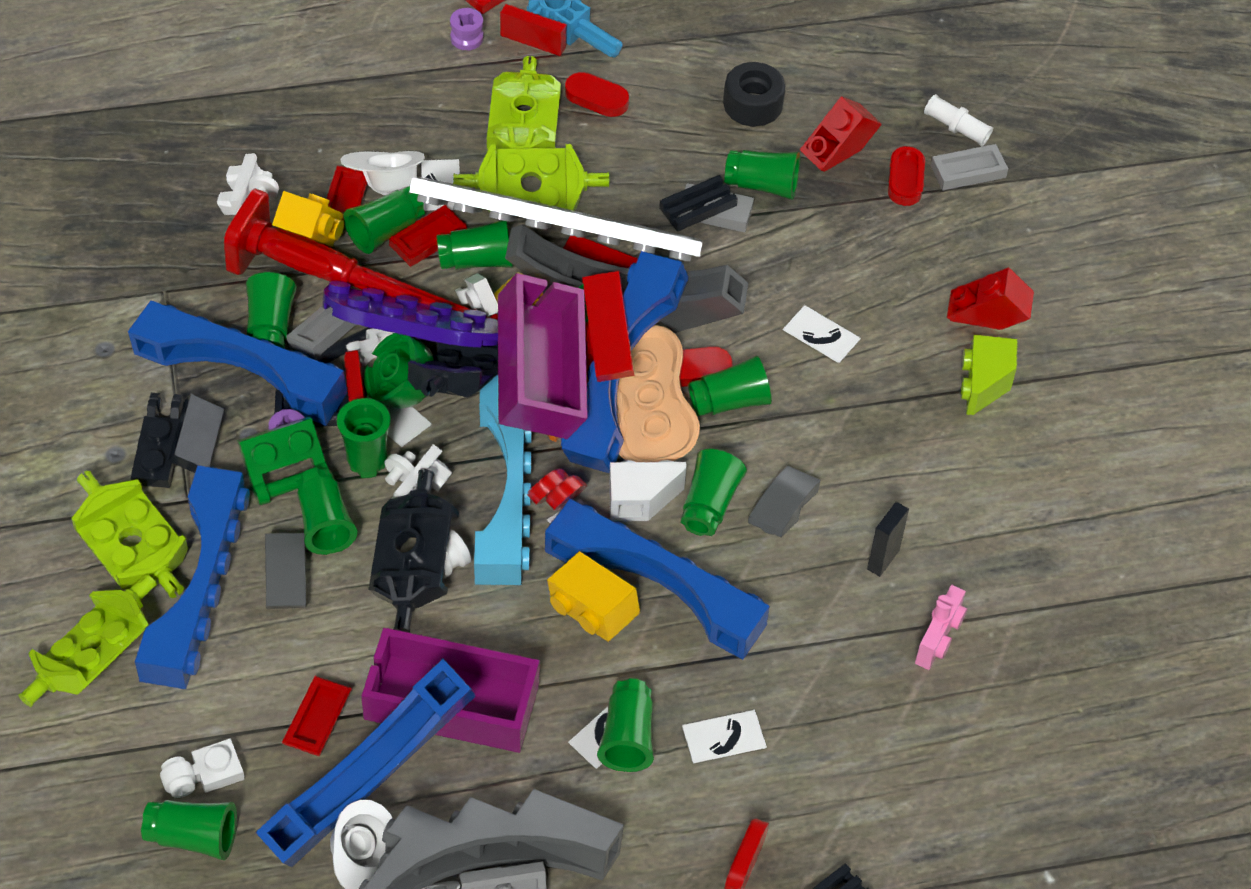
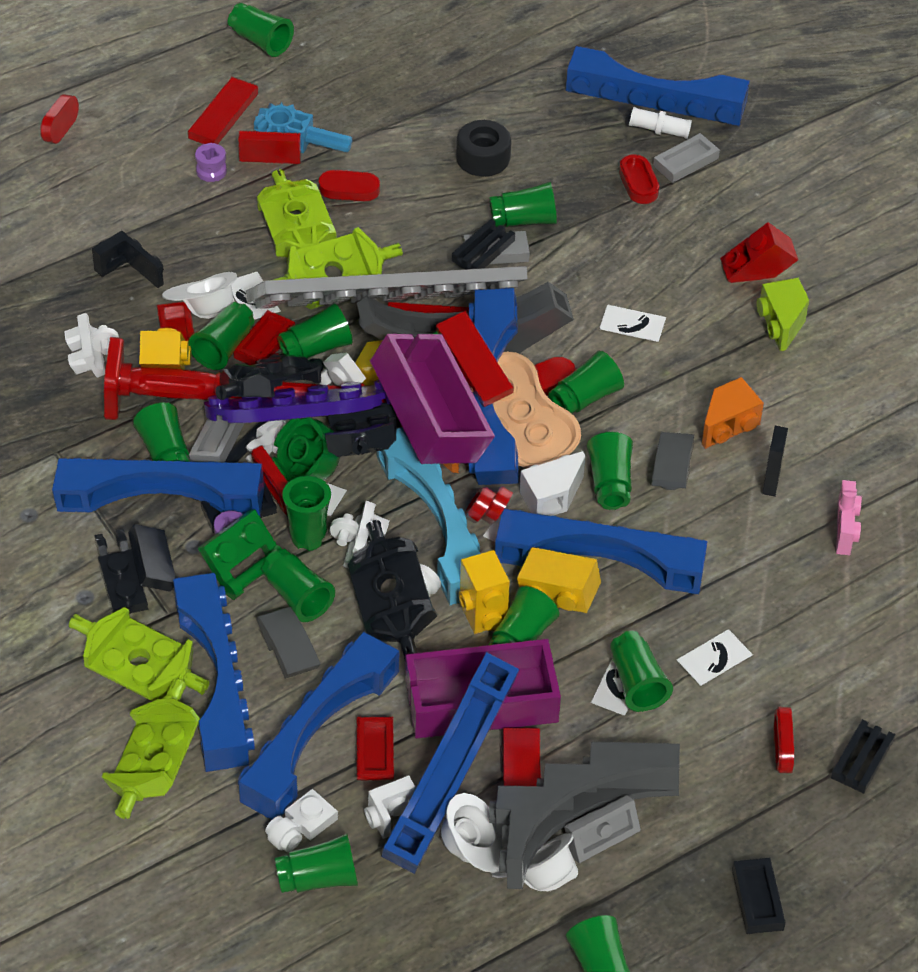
camera: 20 degrees left, 5 degrees down
red slope [800,96,882,172] -> none
none -> black bracket [92,230,164,288]
none -> black plate [216,353,324,400]
none -> blue arch [238,632,399,820]
none -> white bracket [364,776,415,839]
none -> yellow brick [459,550,510,634]
none -> green plant [488,586,559,645]
none -> red tile [503,728,541,786]
none -> blue arch [566,46,750,126]
none -> orange slope [702,377,764,449]

